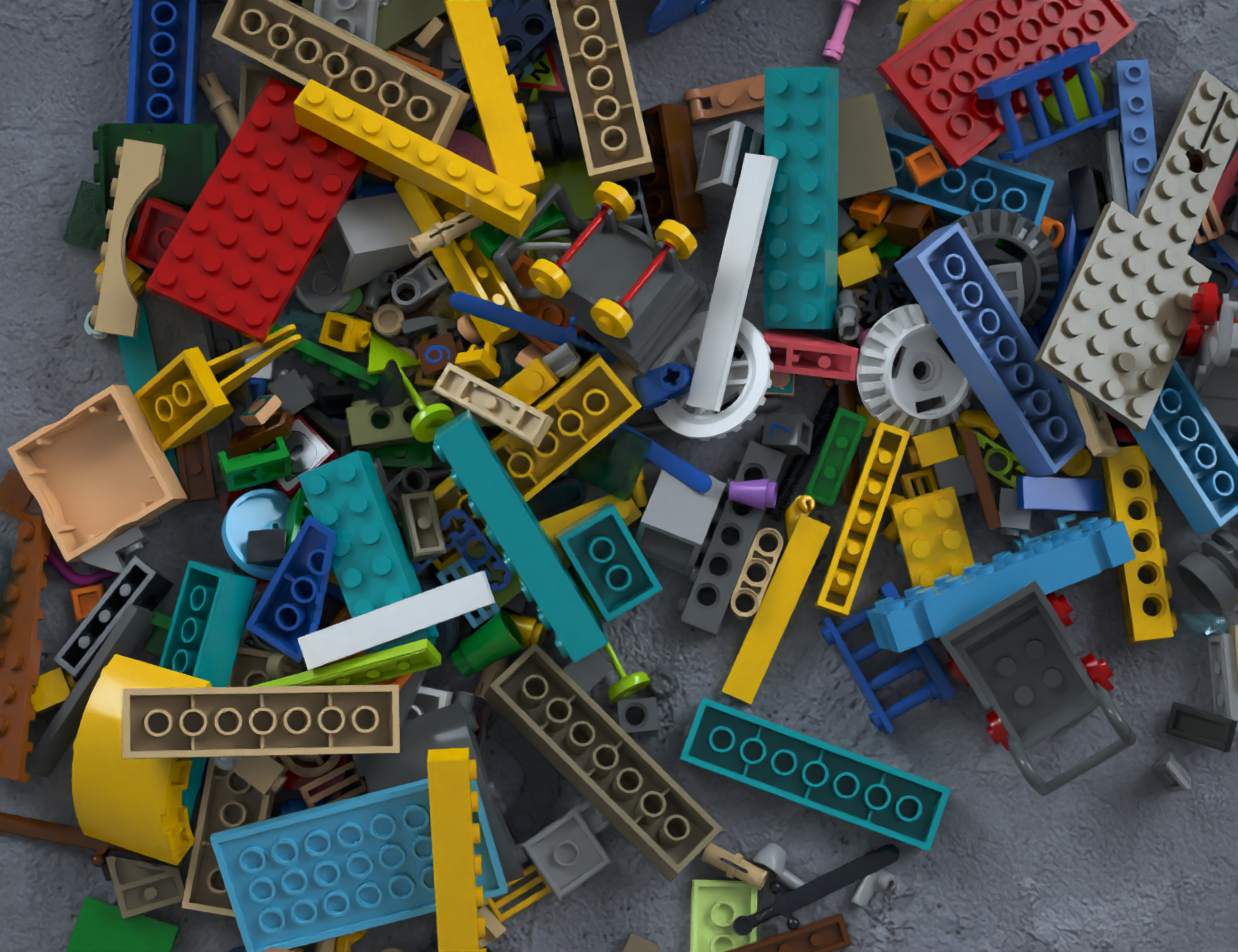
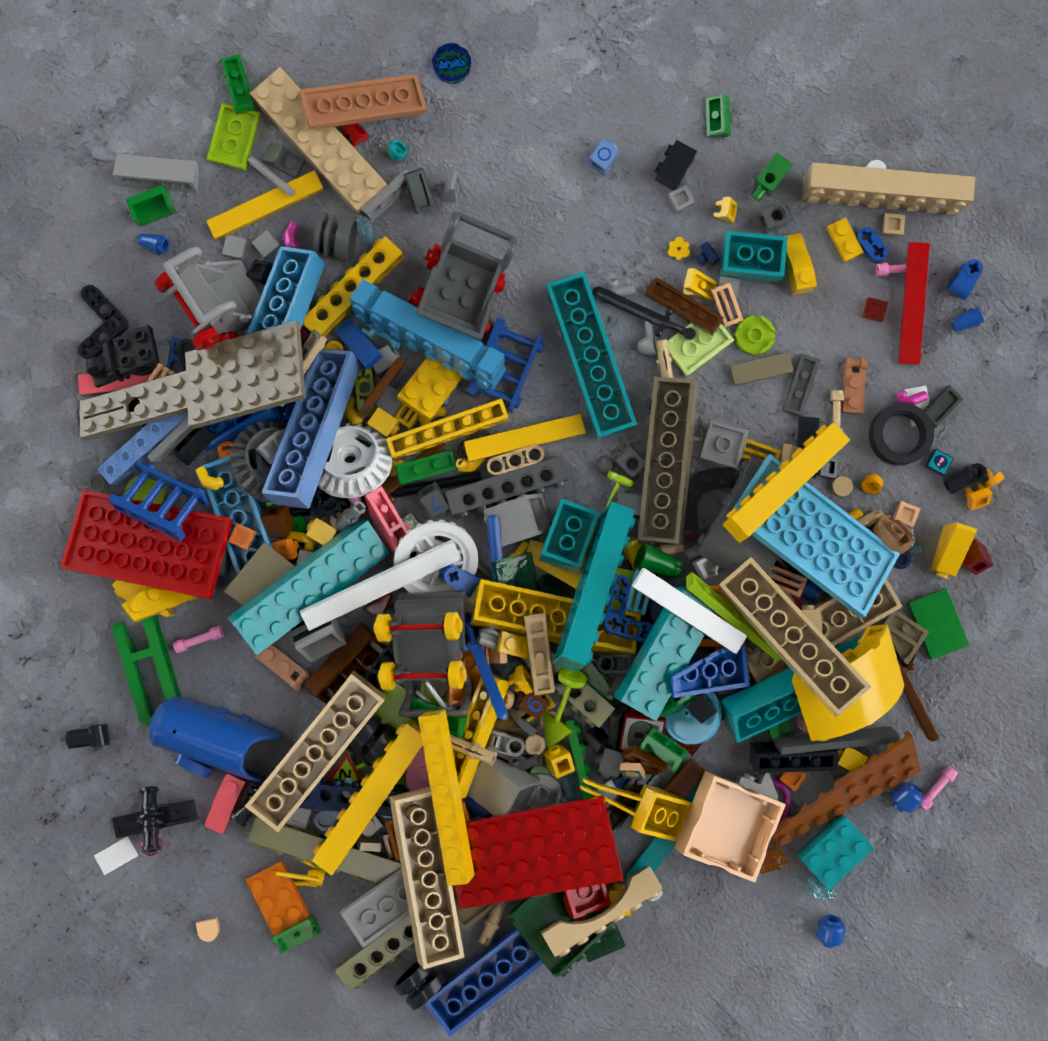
camera: 130 degrees left, 5 degrees up
black slope [374,359,405,407] -> none
dark tan slope [397,491,446,563] -> none
medium lavender cone [729,479,777,511] -> none
none -> dark grey piece [87,474,107,493]
none -> yellow arm [195,466,224,491]
none -> panel [365,593,393,616]

